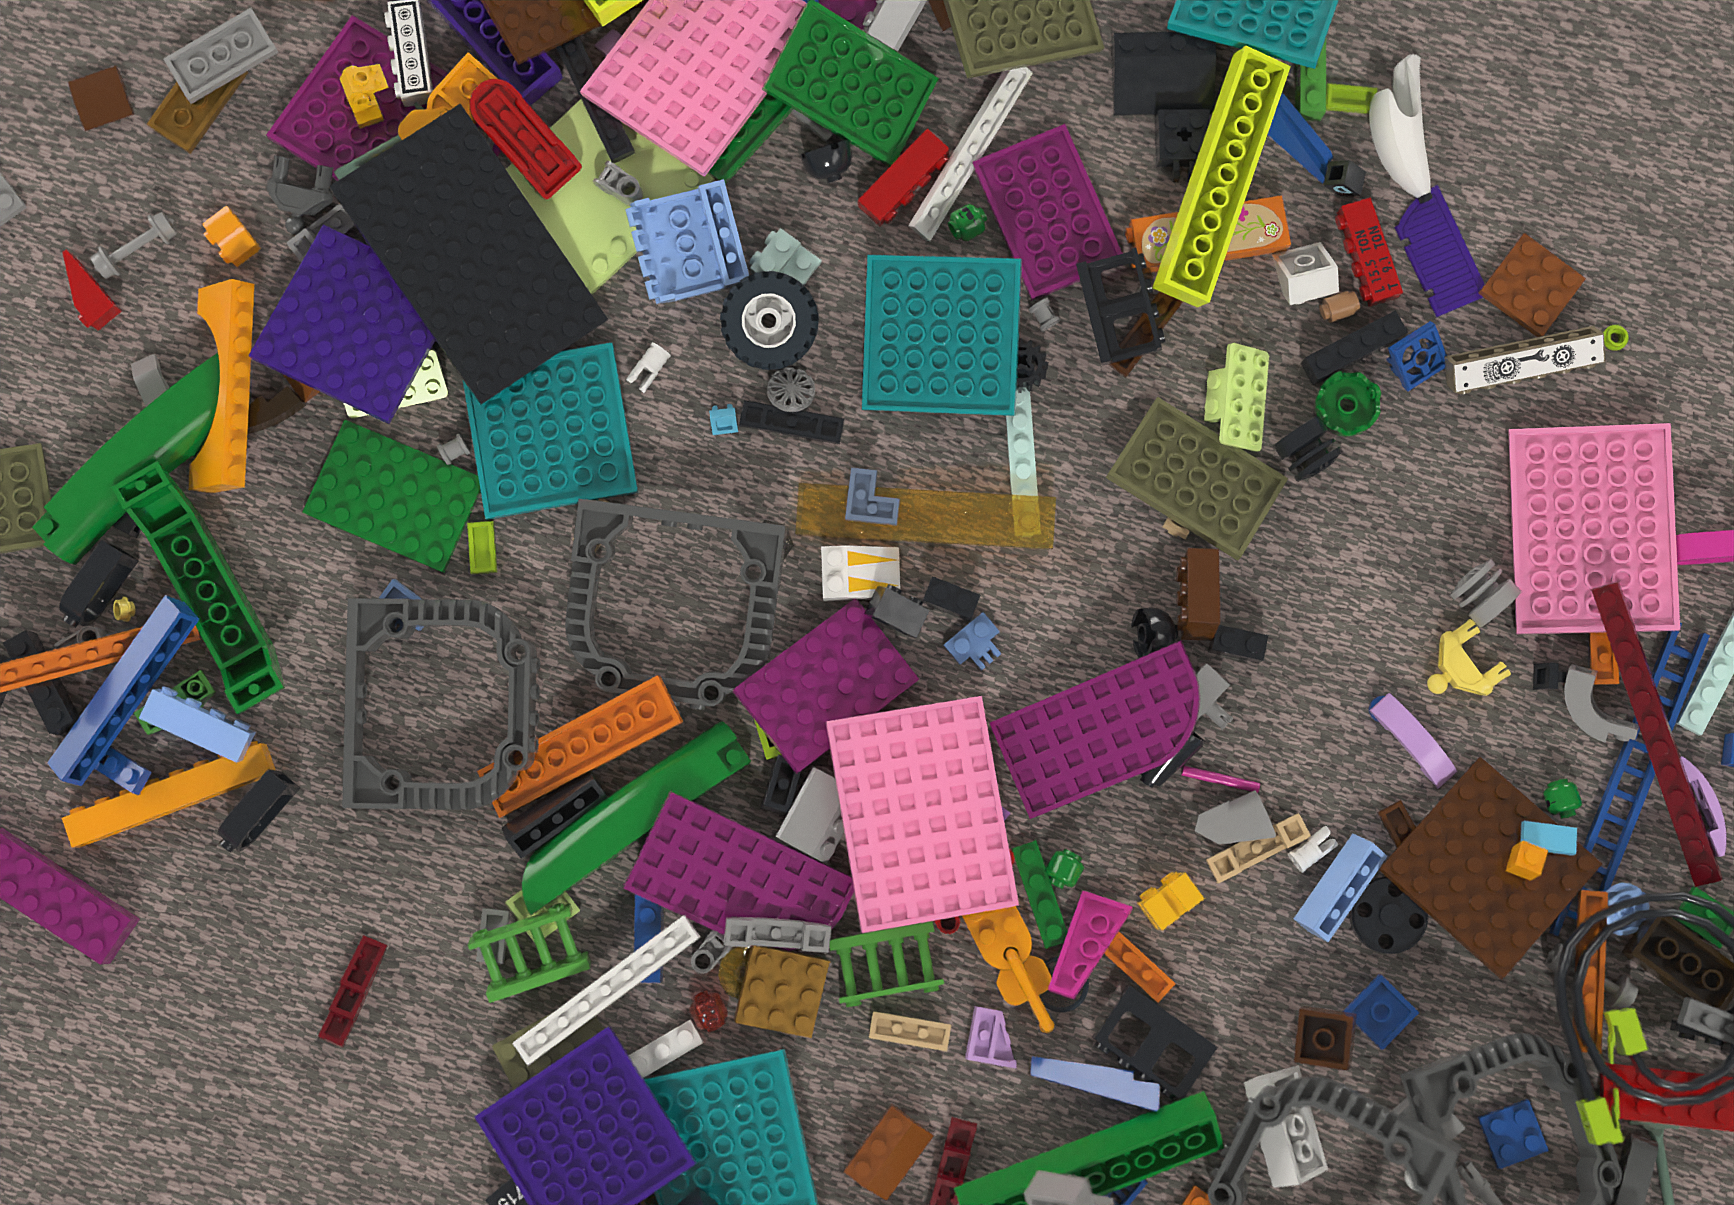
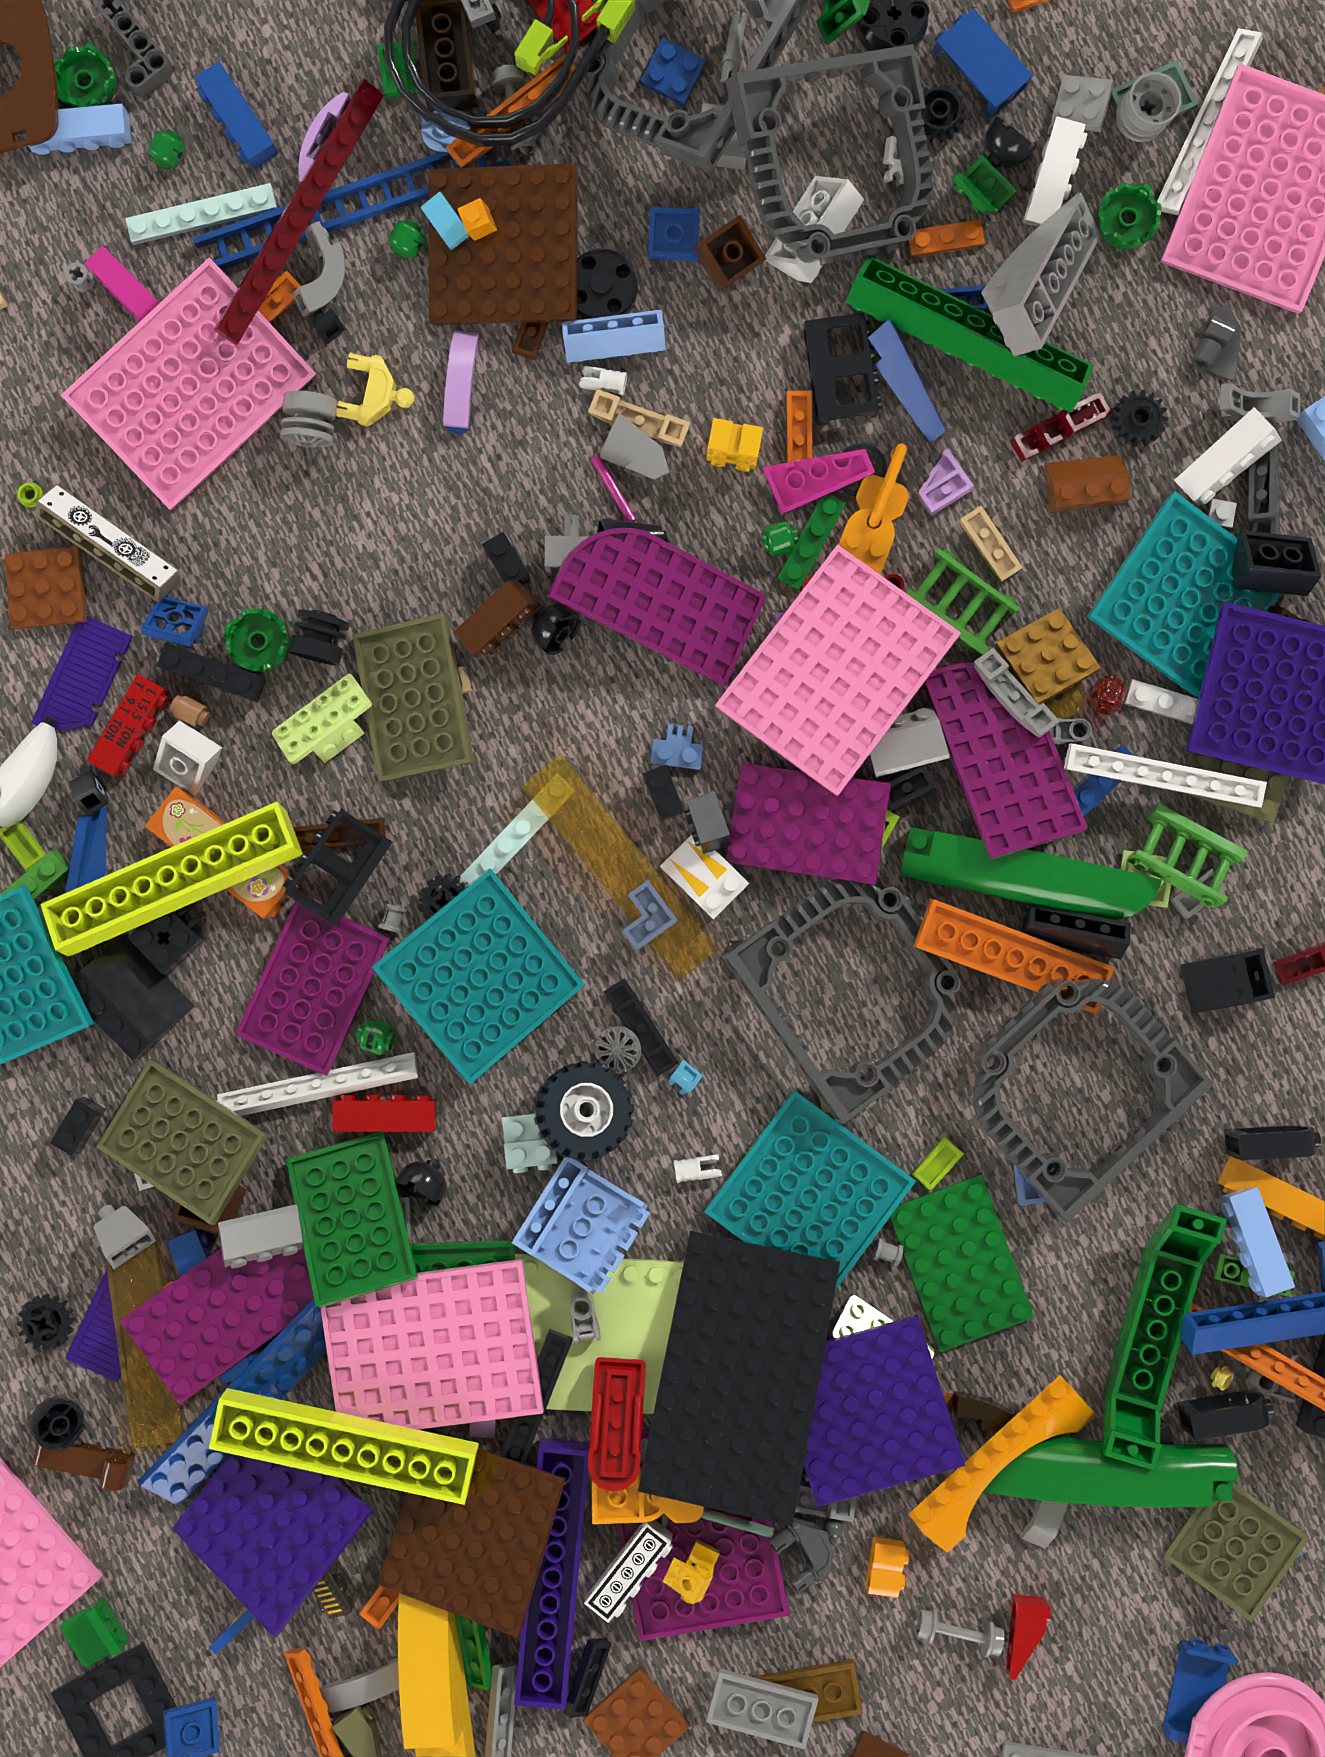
camera: 140 degrees left, 5 degrees up
none -> black slope [1180,948,1275,1013]

